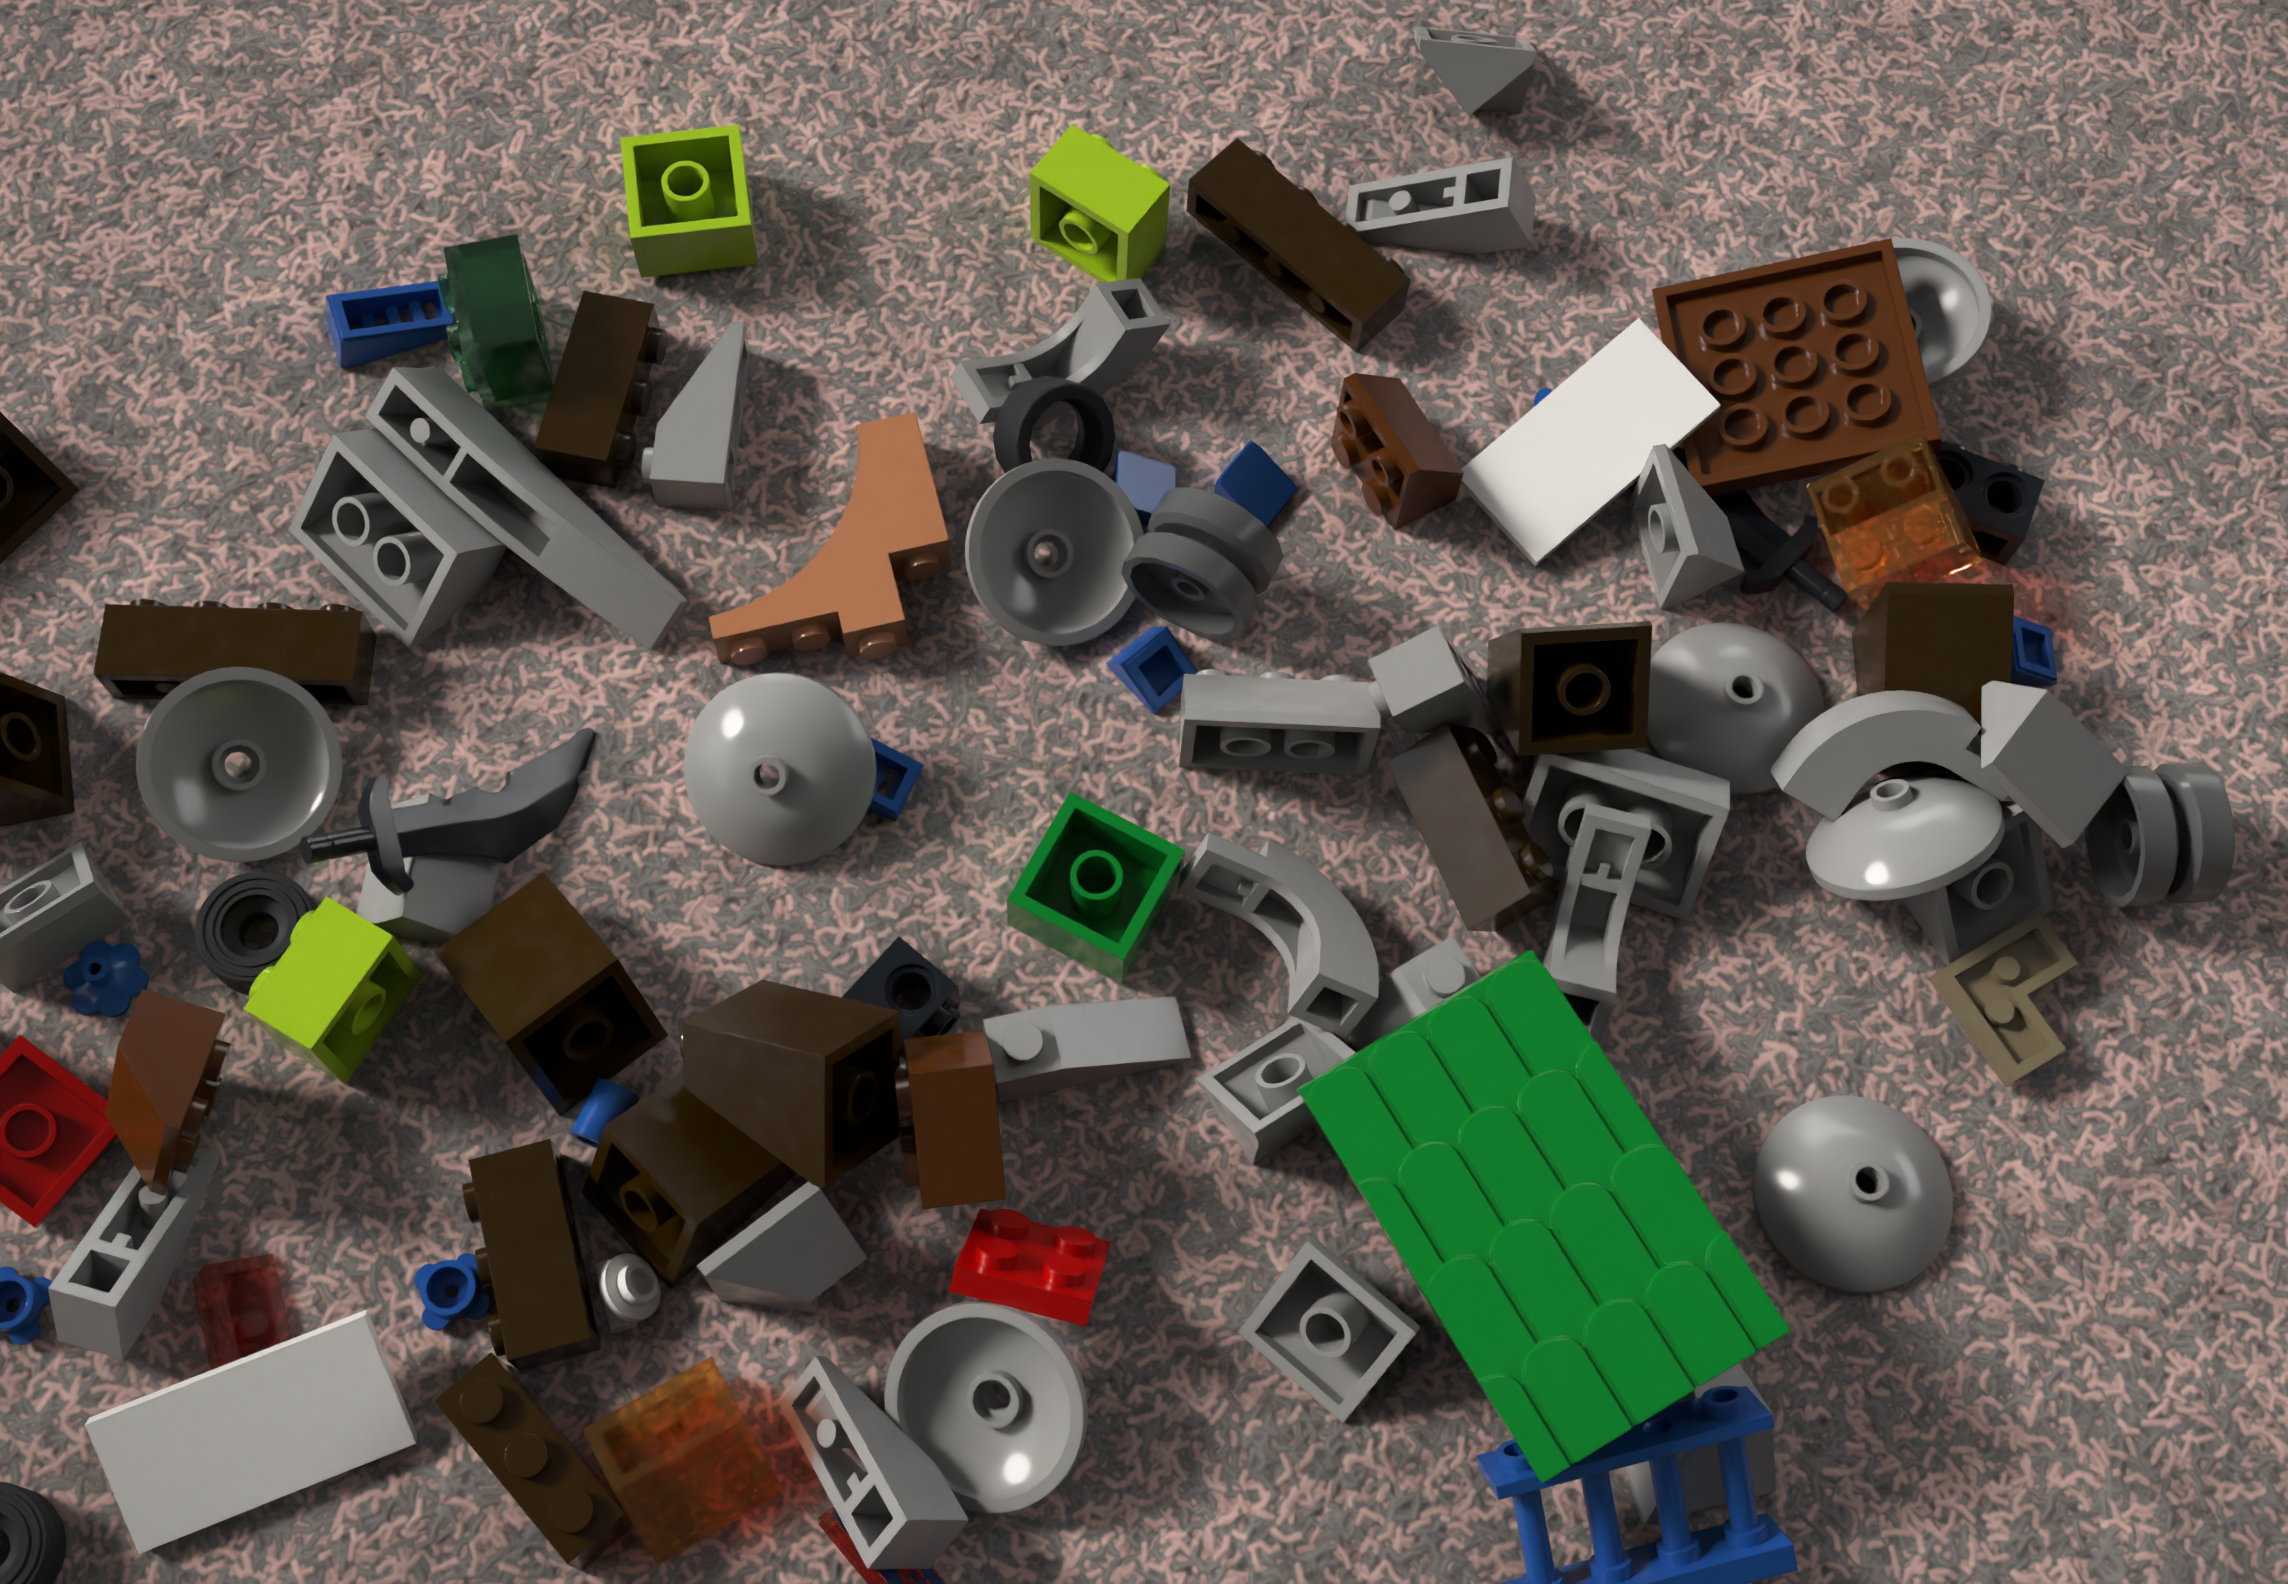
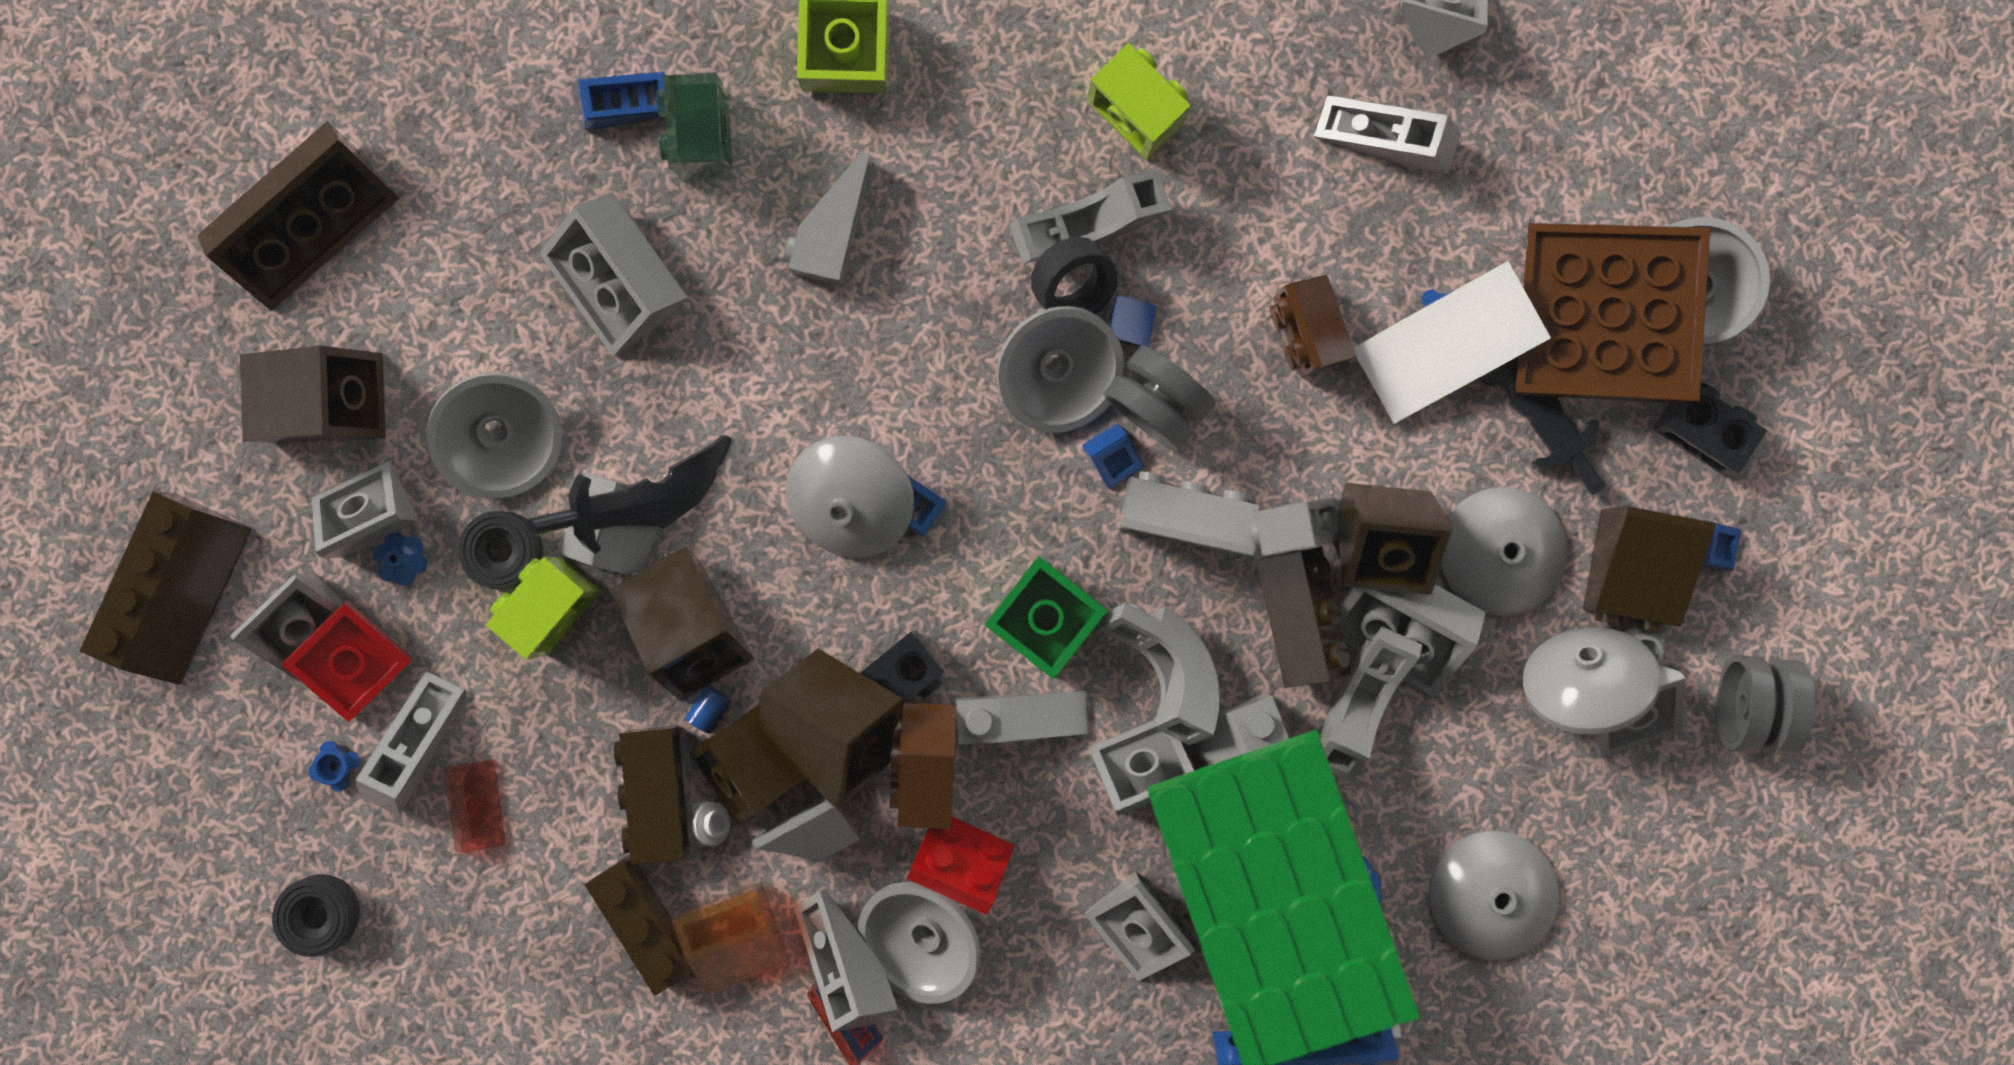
camera: 10 degrees right, 20 degrees up
white tile [85,1310,418,1554] -> none
dark brown brick [93,599,377,705] -> none
reddish brown slope [105,989,231,1195] -> none
light grey slope [365,367,688,650] -> none
blue plate [414,1253,491,1331] -> none
dark brown brick [534,291,667,488] -> none
nougat arch [708,412,951,665] -> none
dark brown brick [1186,138,1410,353] -> none
blue slope [1214,440,1298,528] -> none
light grey slope [1628,444,1744,609] -> none
light grey arch [1770,690,2008,822] -> none
clear orange slope [1806,432,1983,610] -> none
dark tan plate [1928,911,2078,1088] -> none
light grey slope [1981,680,2129,849] -> none

